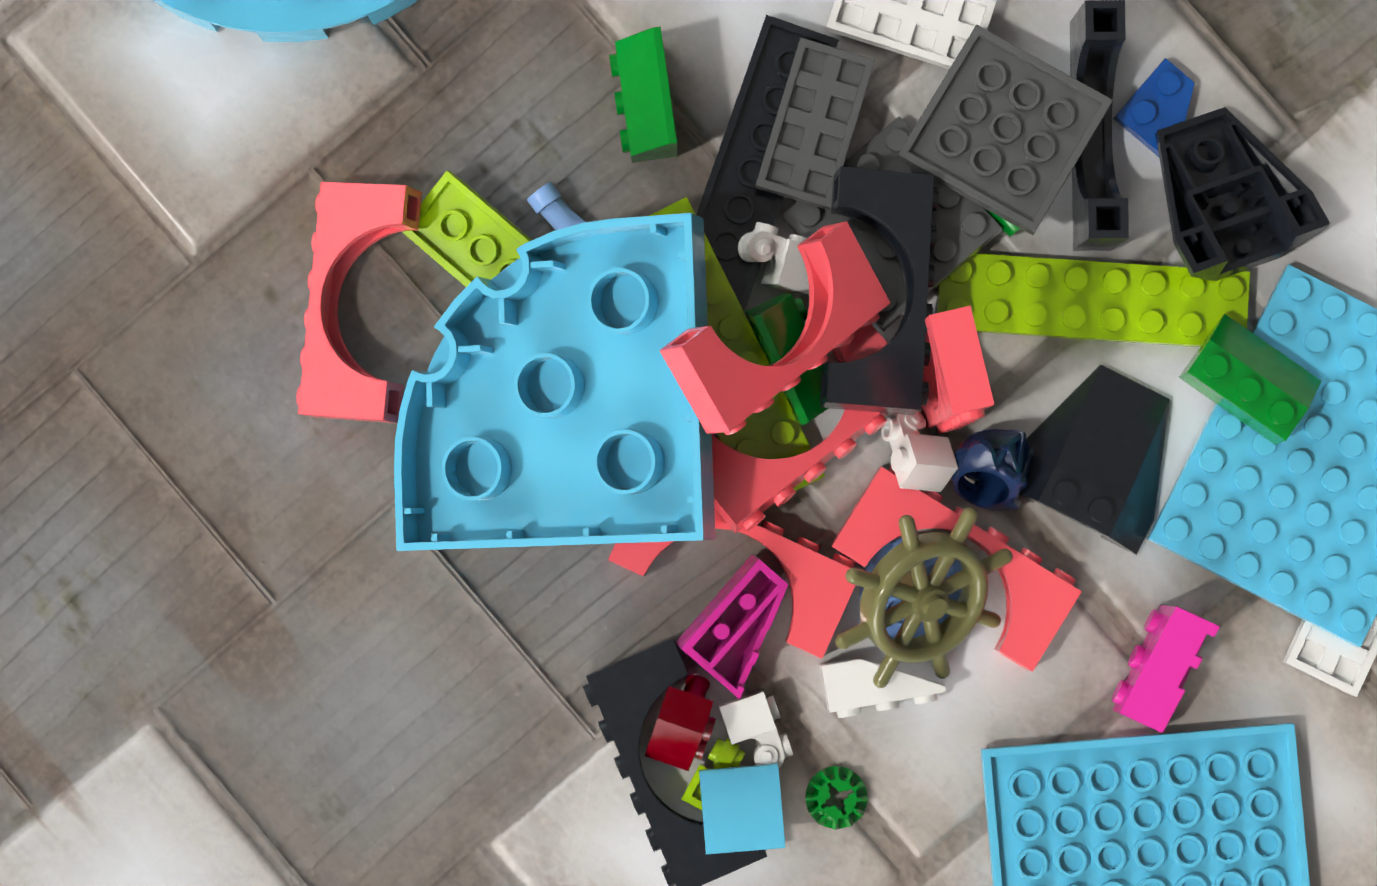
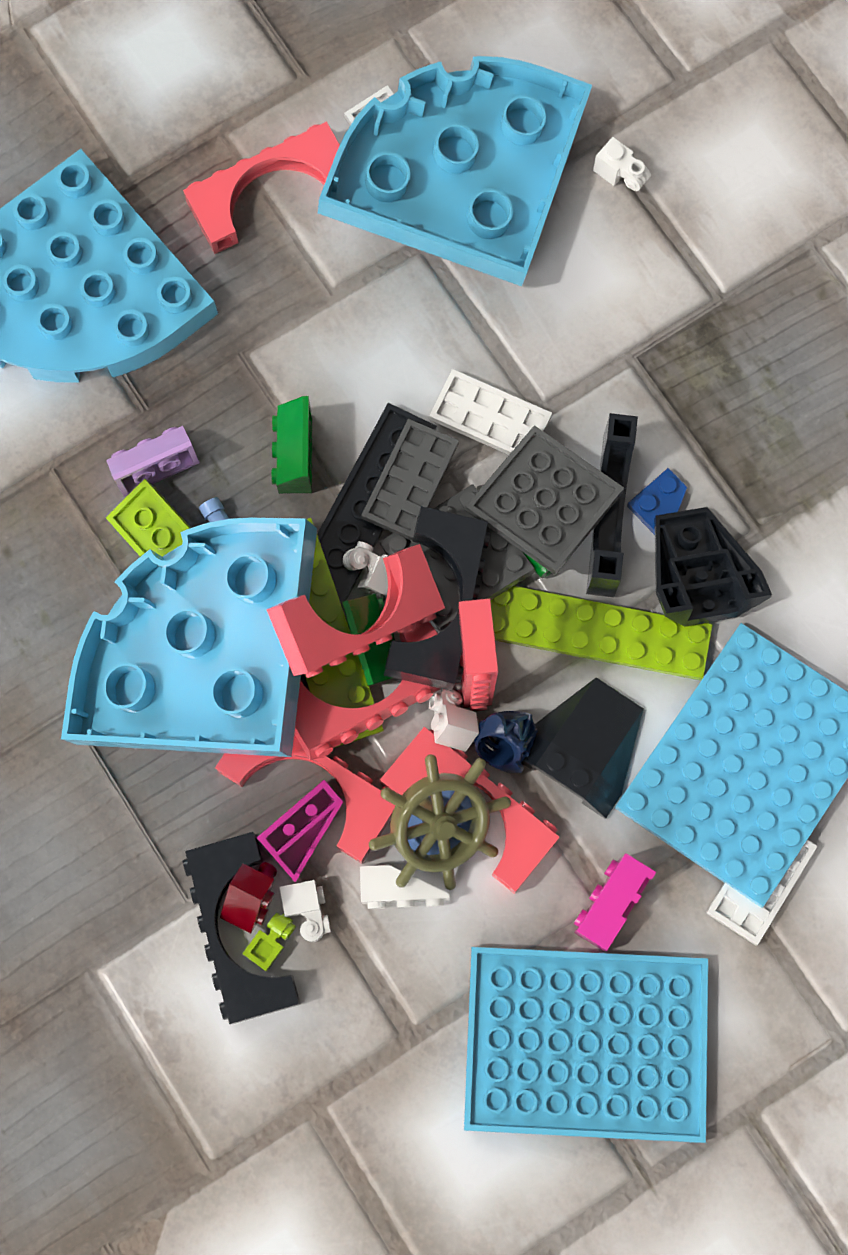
camera: 10 degrees right, 10 degrees down
coral arch [296,182,422,423] -> none
medium azure slope [699,764,785,854] -> none
green gear [805,766,868,830] -> none
green slope [1179,313,1321,445] -> none
none -> lavender slope [106,426,199,497]

